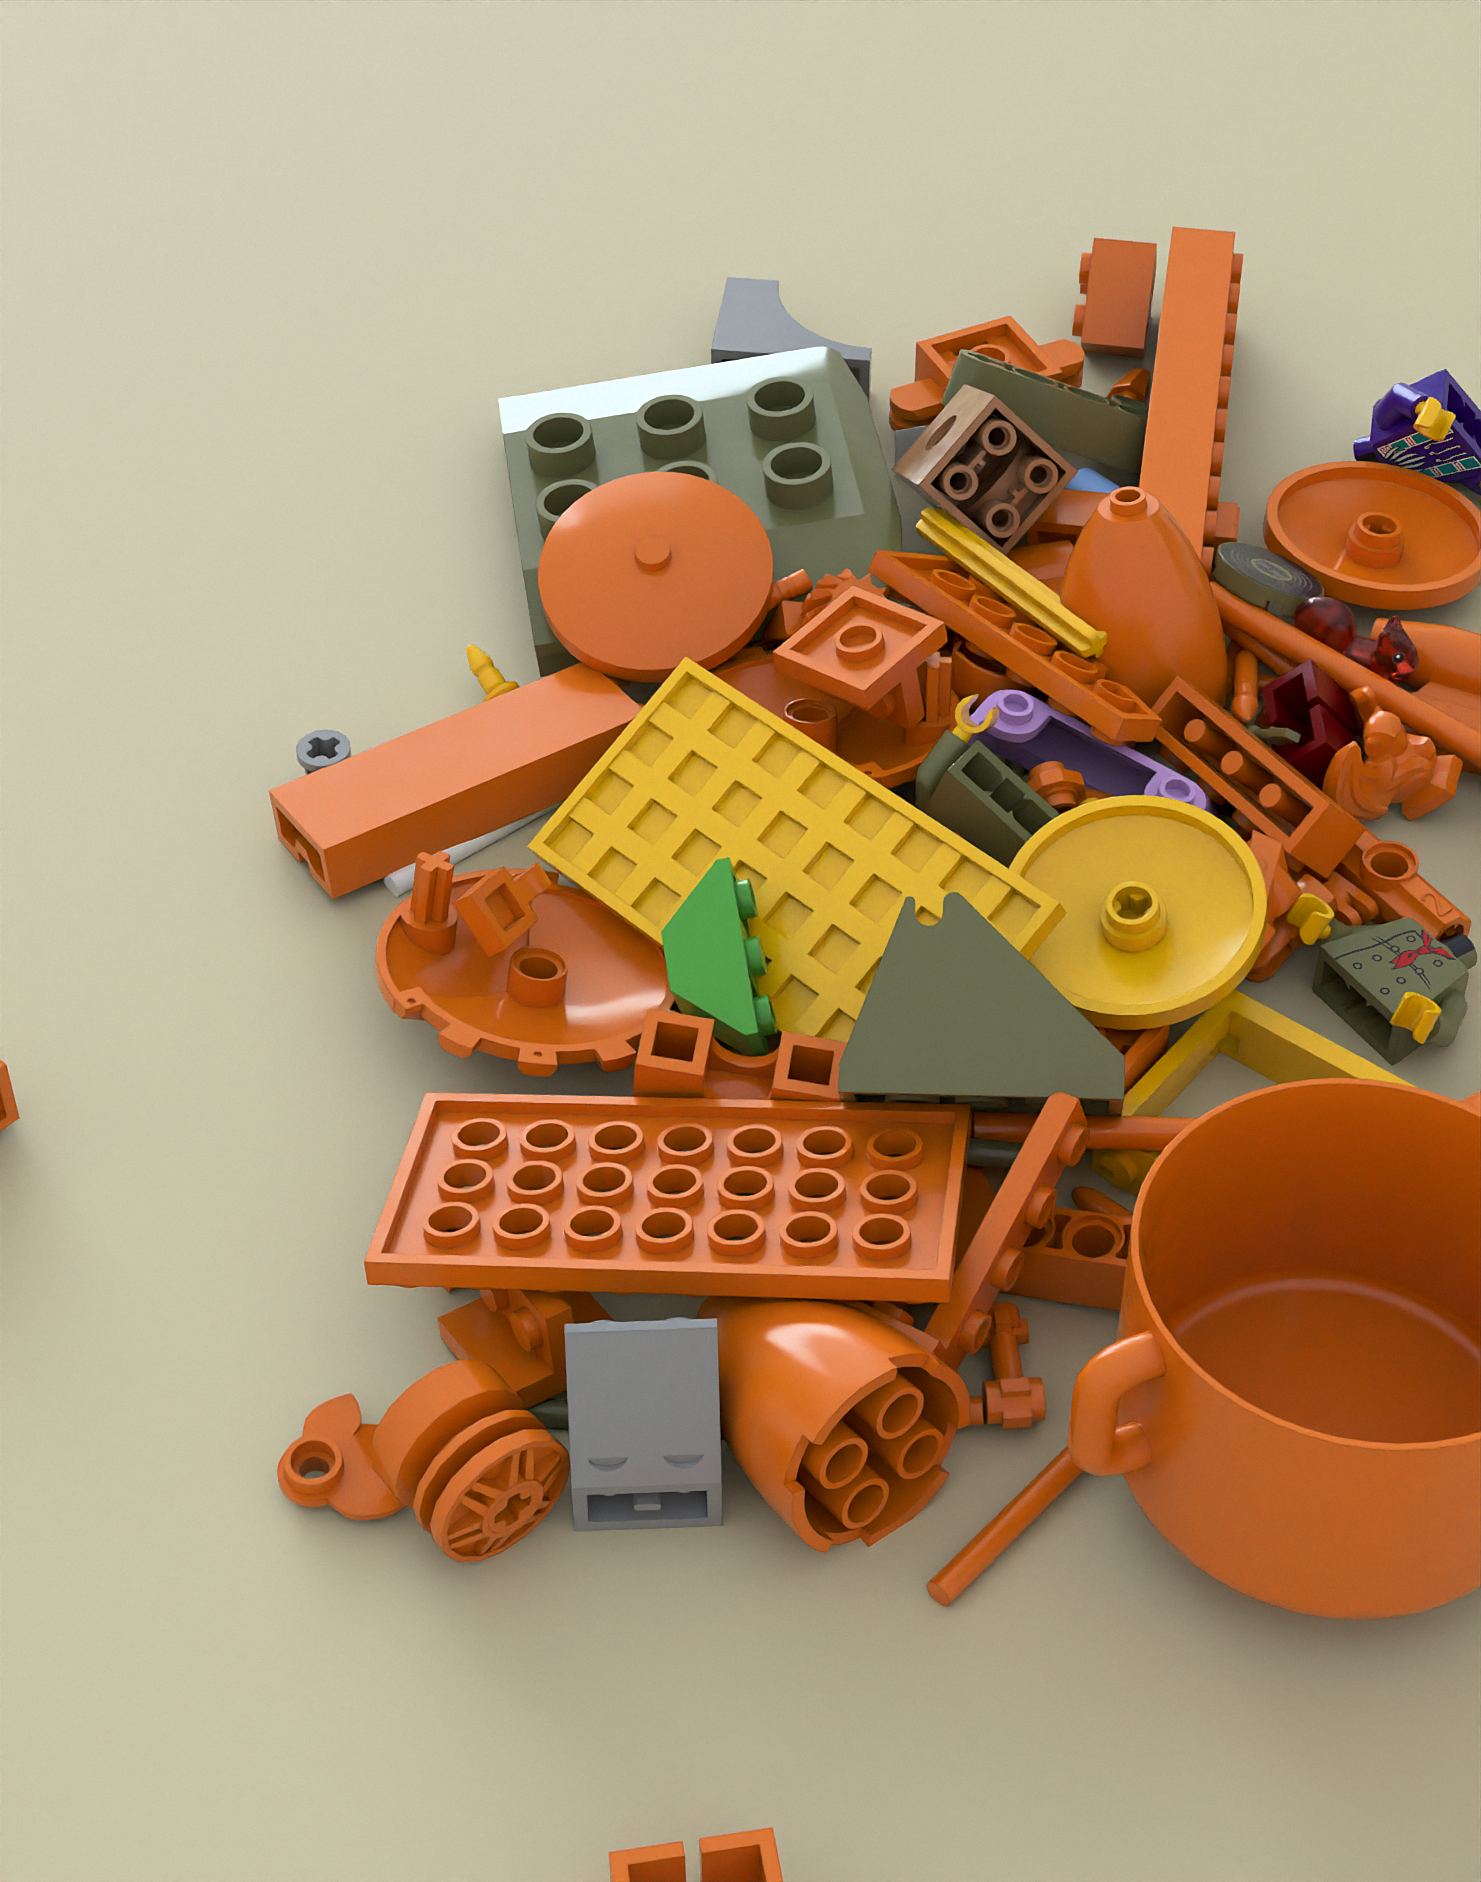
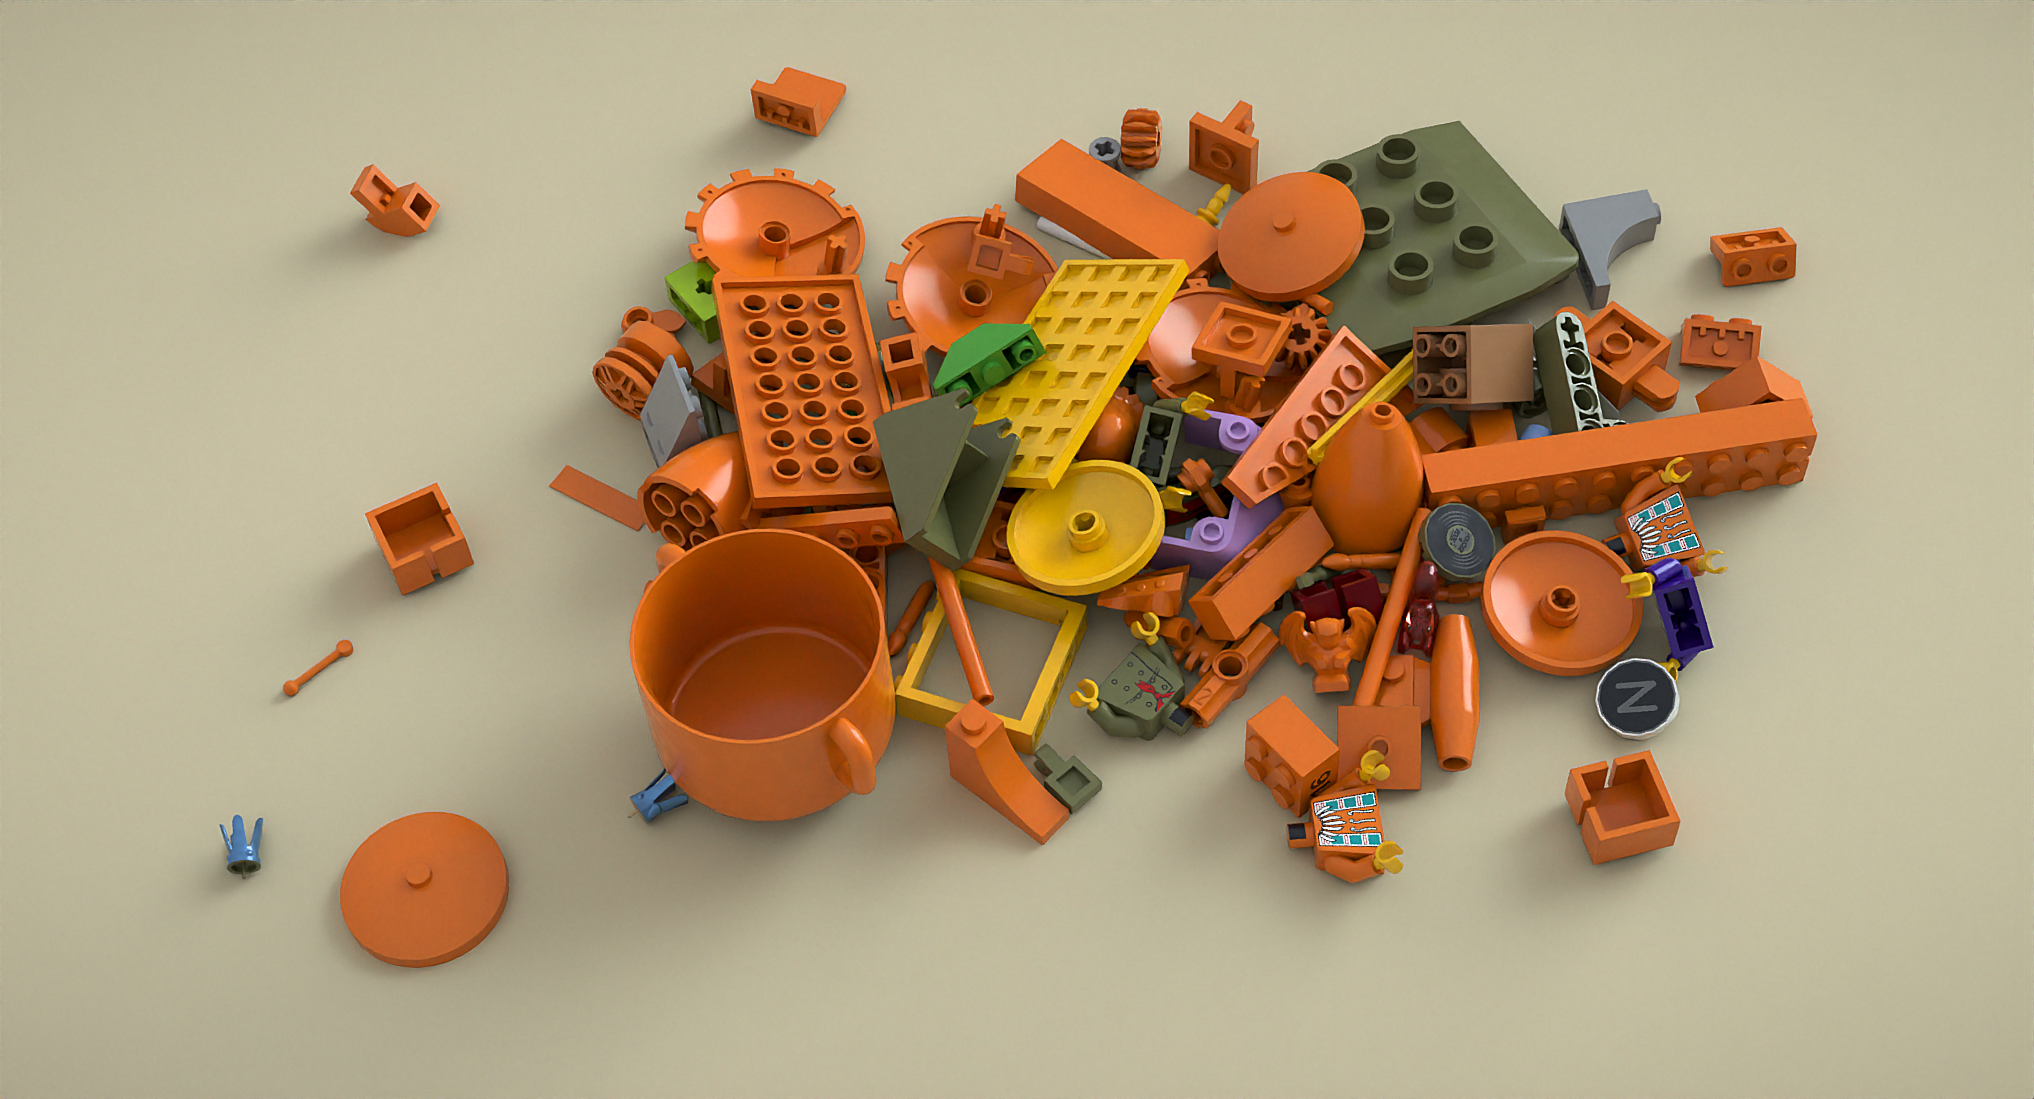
camera: 75 degrees right, 10 degrees up
none -> orange sticker [549,465,645,531]
none -> flat silver piece [627,768,688,824]
none -> lime brick [664,261,721,344]
none -> orange piece [685,168,865,278]
none -> orange gear [1120,108,1162,169]
none -> orange bracket [1189,100,1259,194]
none -> torso [1601,457,1728,577]
none -> orange bracket [1679,314,1762,371]
none -> orange bracket [1710,227,1797,287]

